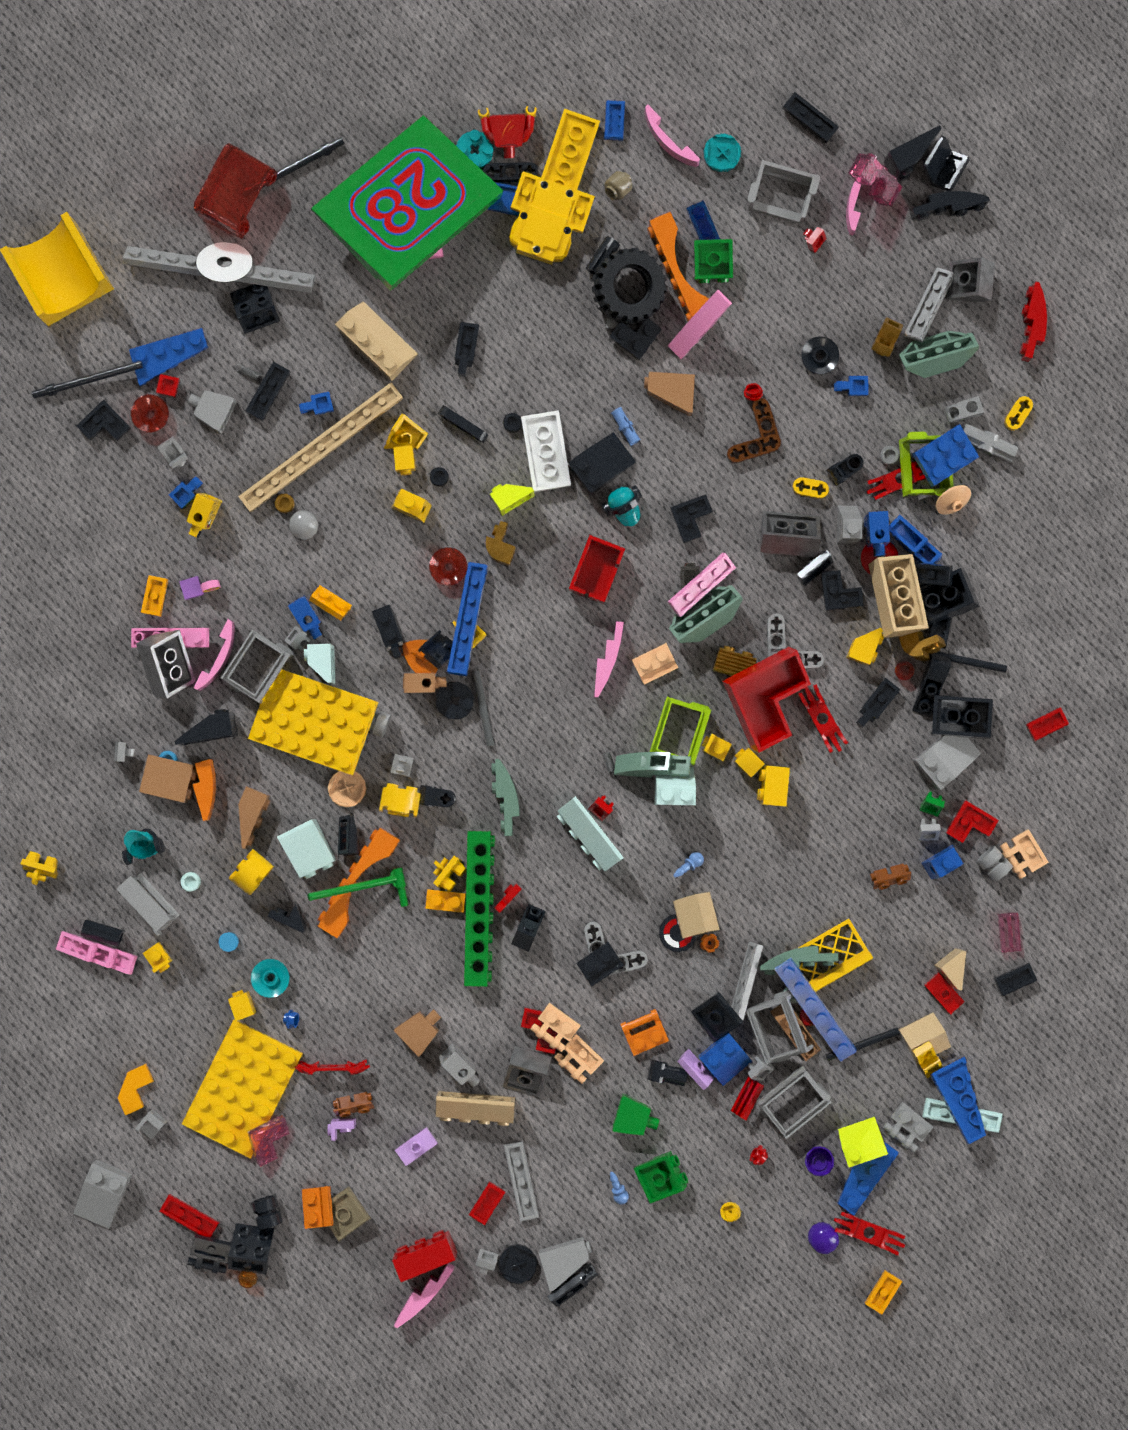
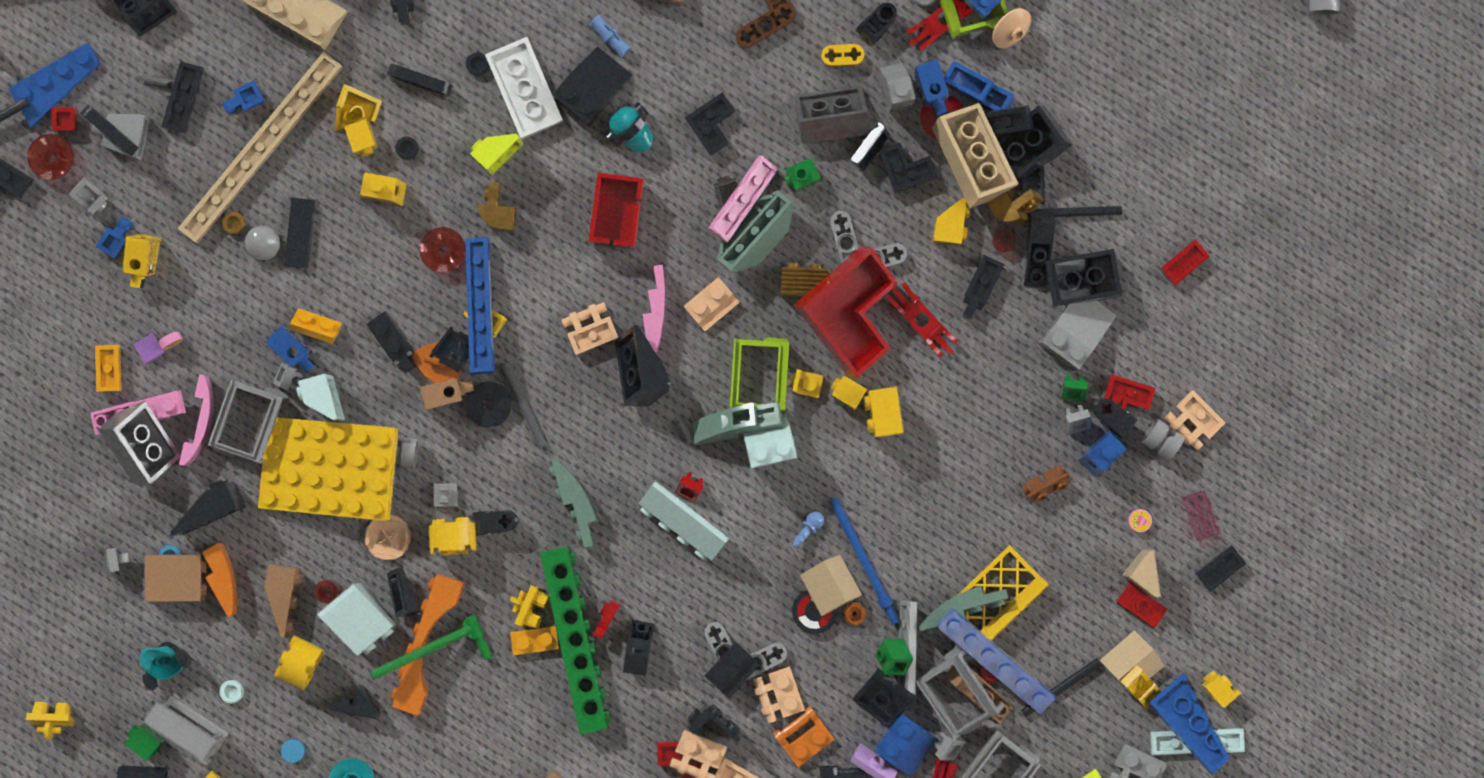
camera: 10 degrees left, 0 degrees up
none -> black beam [80,105,139,156]
none -> green brick [124,723,166,761]
none -> black tile [284,197,316,268]
none -> clear red brick [314,579,341,603]
none -> light nougat plate [562,302,619,356]
none -> black slope [615,325,670,406]
none -> black bracket [687,703,741,742]
none -> light nougat plate [753,666,805,723]
none -> green brick [784,158,821,192]
none -> blue bar [829,498,900,625]
none -> green brick [876,639,913,675]
none -> black piece [1092,399,1138,439]
none -> tile [1128,509,1152,532]
none -> yellow brick [1201,671,1241,708]

